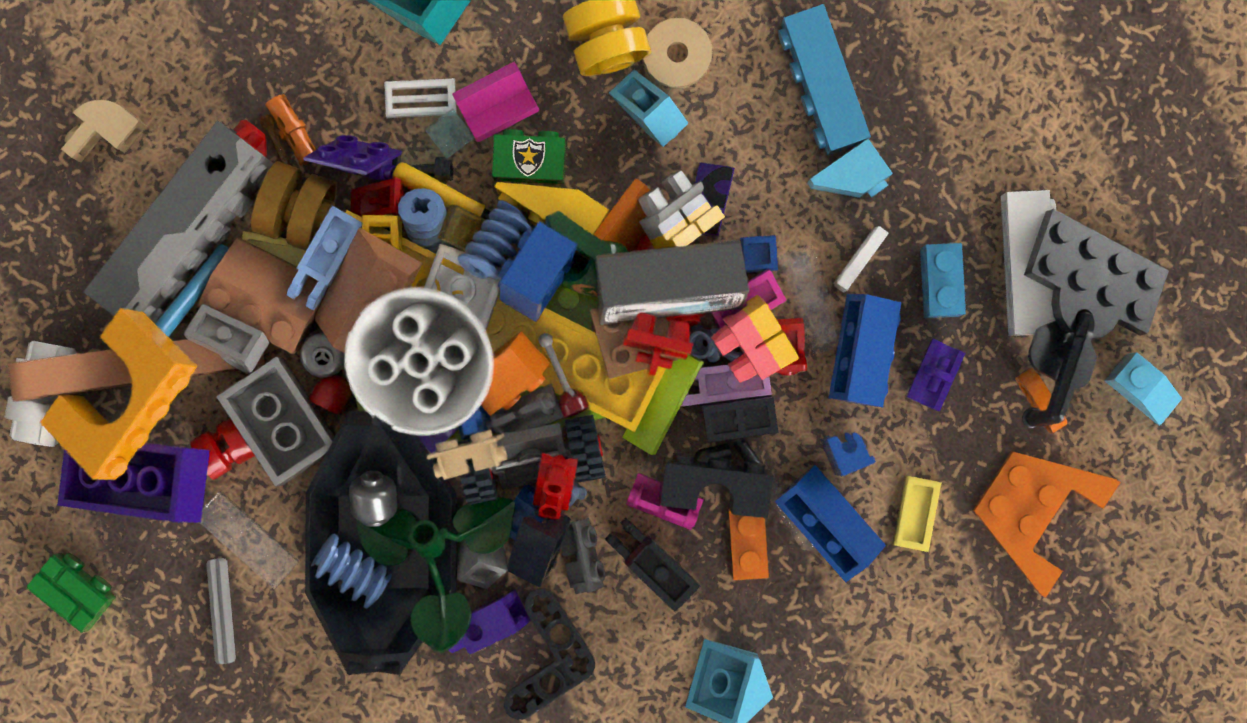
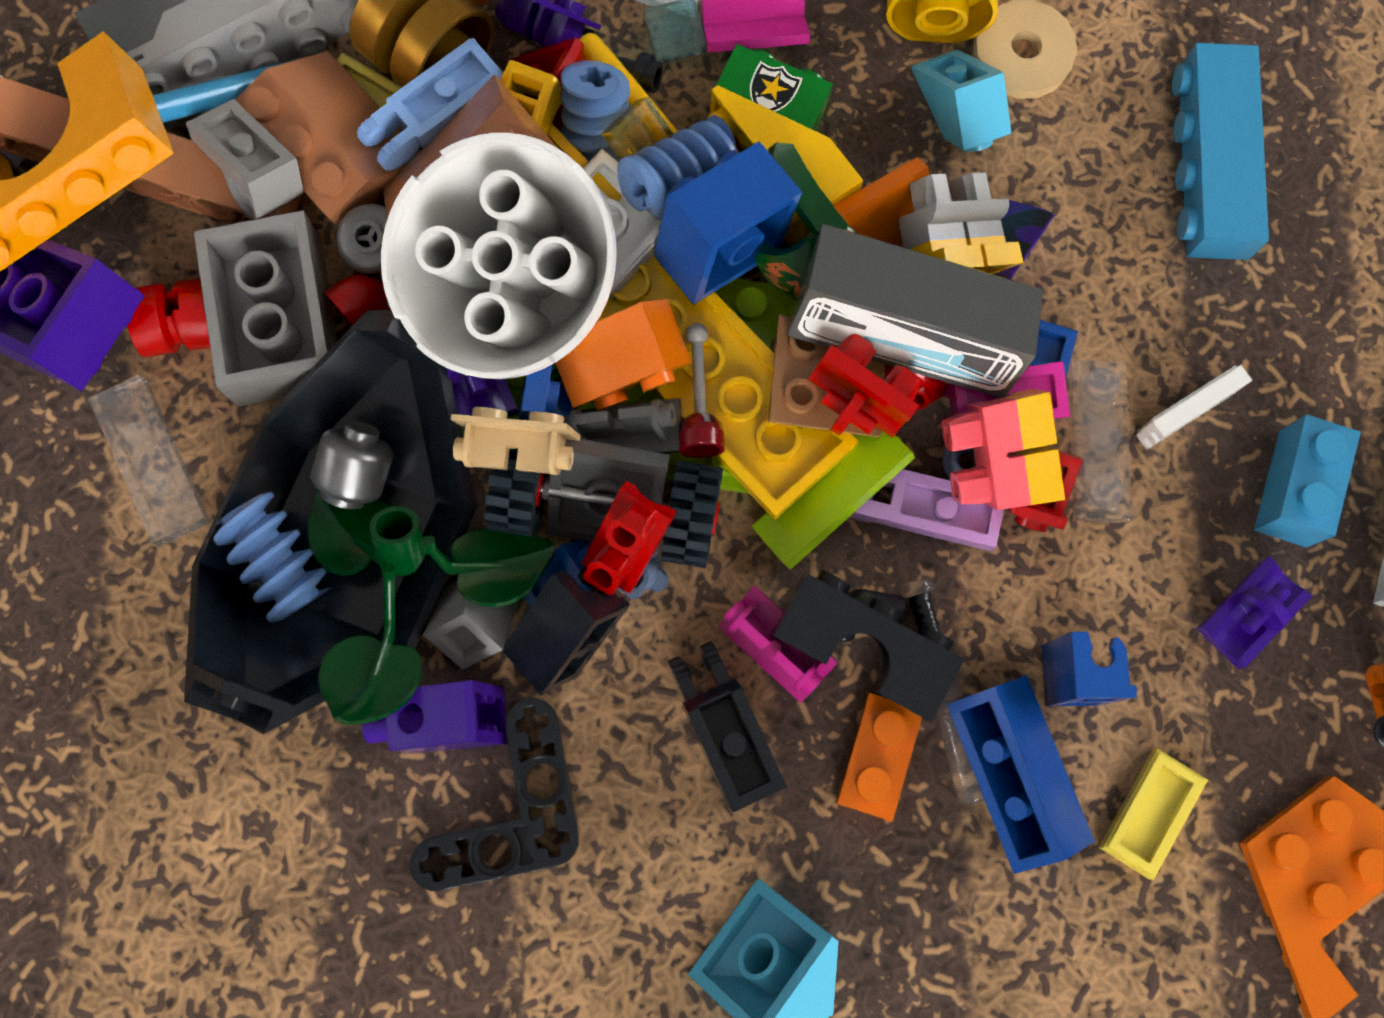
camera: 15 degrees right, 10 degrees down
light grey axle [206,558,236,664] -> none
dark grey hinge [561,518,605,594] -> none
sand blue plate [688,324,721,362] -> none
black hinge [701,395,779,443] -> none
medium azure slope [807,139,893,198] -> none
blue brick [828,294,902,408] -> none

